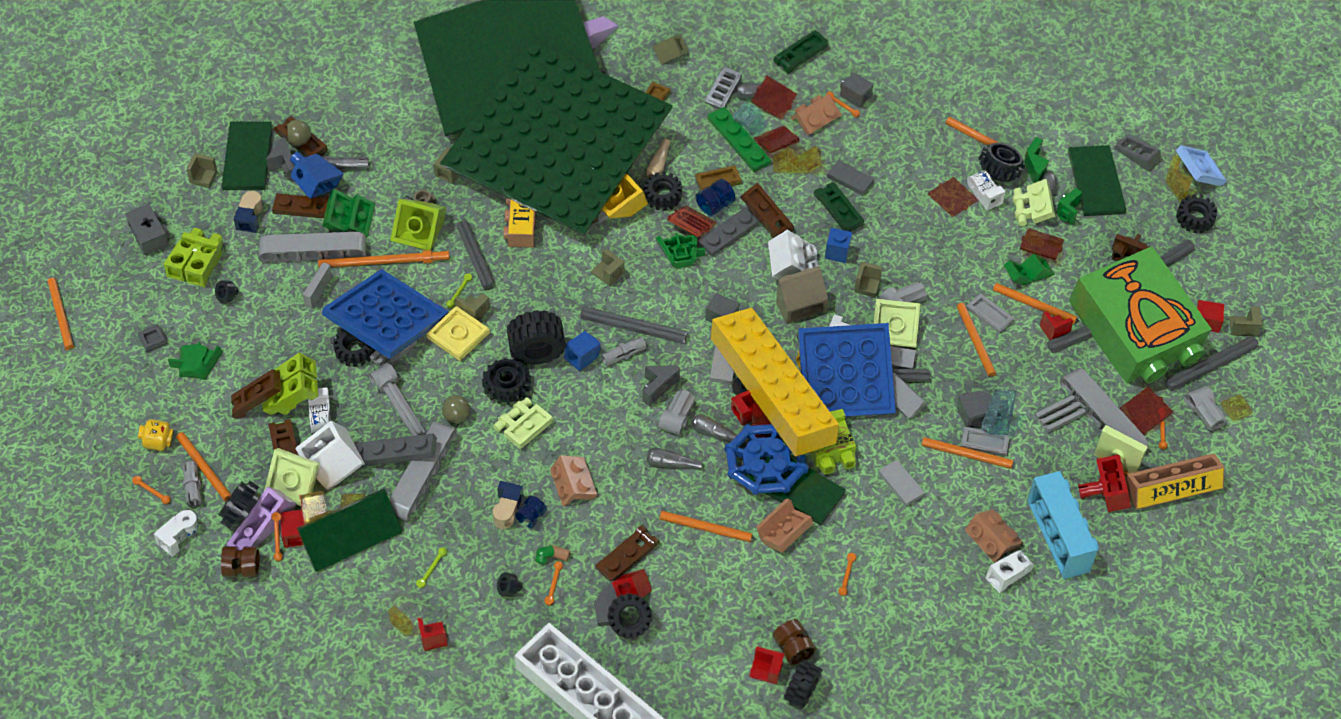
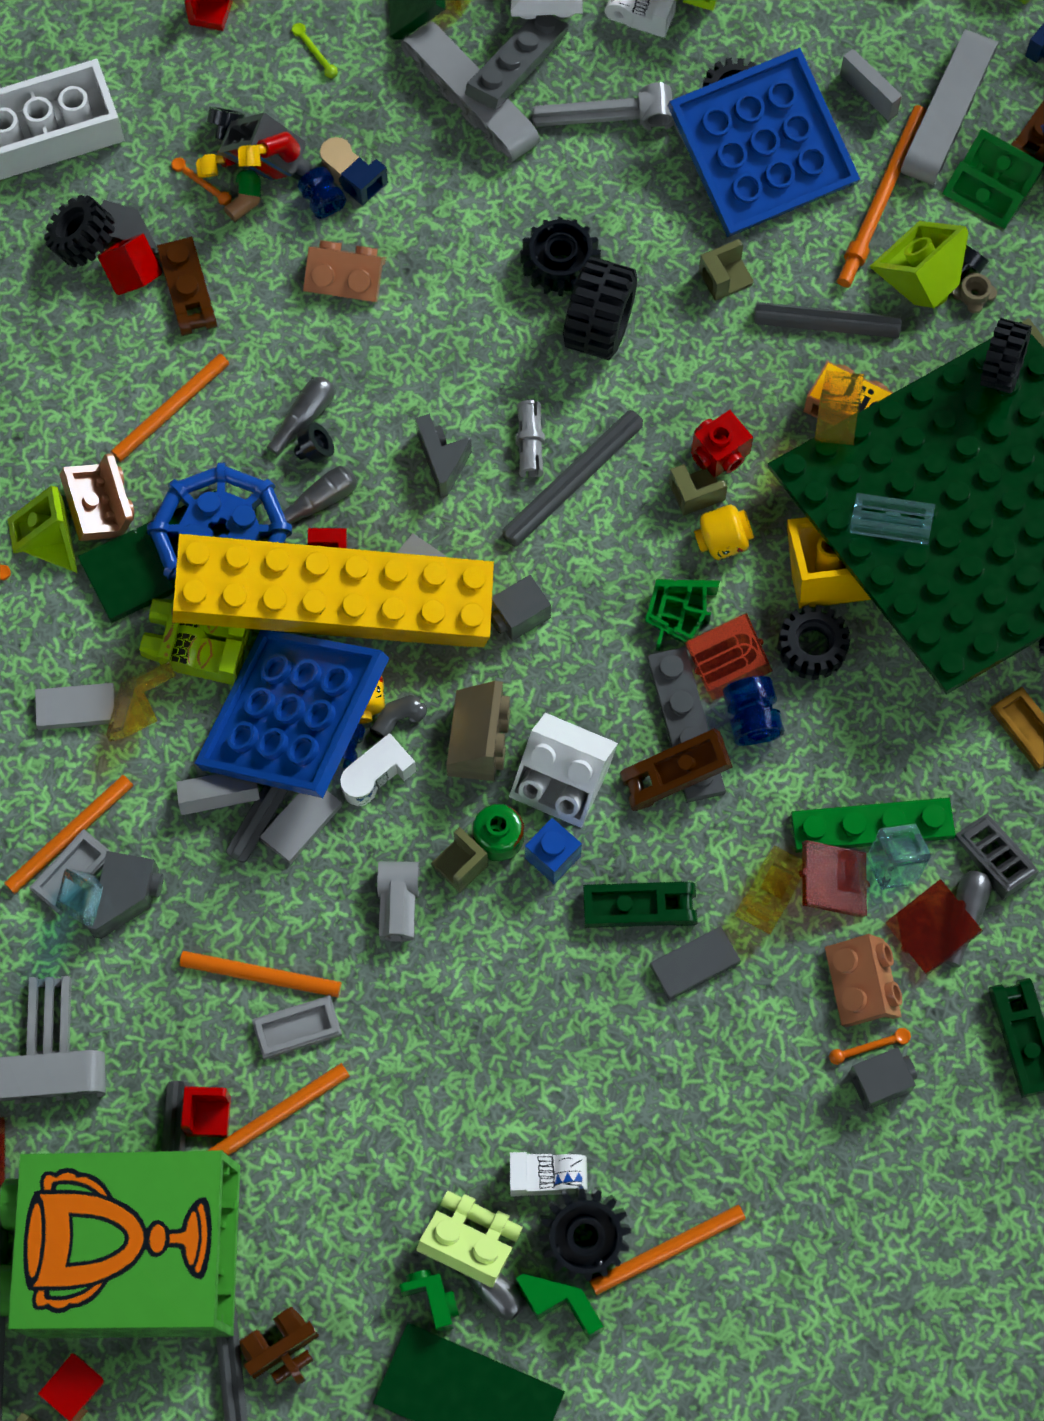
camera: 120 degrees right, 15 degrees up
light yellow plate [426,306,490,361] -> none
olive piece [442,395,470,424] -> none
lime hinge [446,274,472,308] -> none
yellowish green plate [493,397,553,450] -> none
blue brick [564,331,601,371] -> none
tan piece [646,139,671,178] -> none
light grey piece [658,390,695,436] -> none
pearl gold tile [695,165,742,193] -> none
yellowish green plate [873,299,921,348] -> none
clear red piece [928,177,978,217] -> none
green slope [1004,254,1055,285] -> none
clear red piece [1020,228,1064,261] -> none
none -> lime slope [7,486,78,573]
none -> clear yellow slope [106,662,176,742]
none -> torso [196,113,312,182]
none -> black tile [294,423,334,463]
none -> green head [472,804,524,861]
none -> red brick [691,409,753,478]
none -> yellow head [694,504,754,560]
none -> clear yellow slope [815,370,865,445]
none -> clear light blue tile [850,493,935,545]
none -> black tyre [980,318,1032,394]

